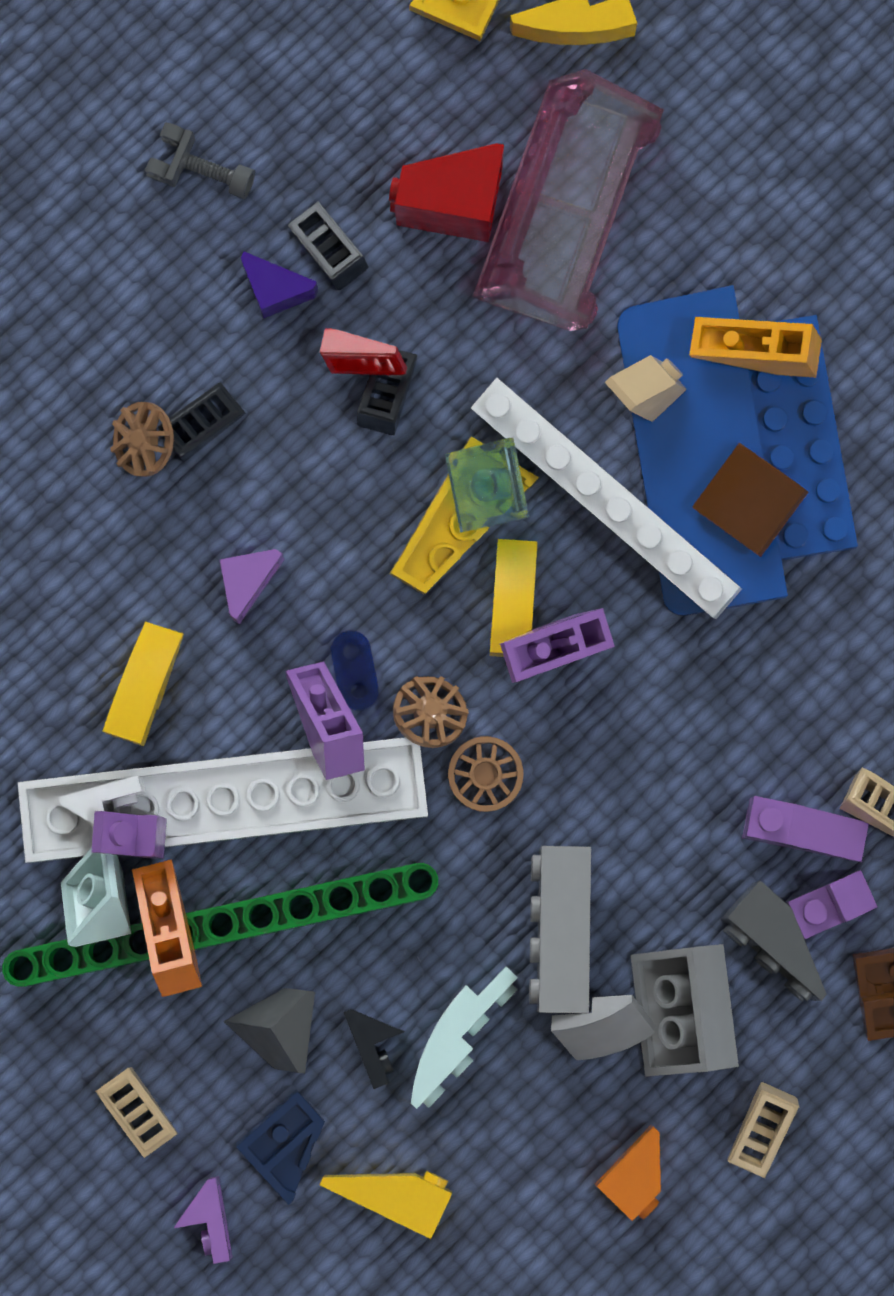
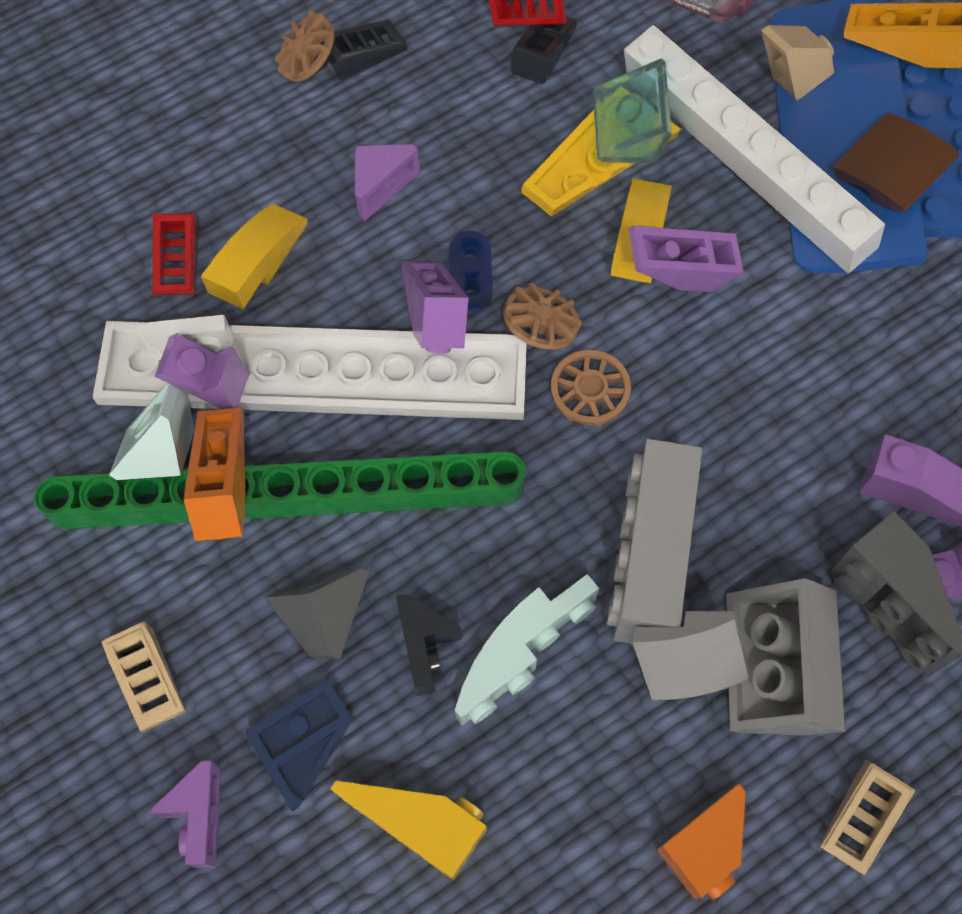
camera: 10 degrees right, 15 degrees down
none -> red slope [152,213,199,296]

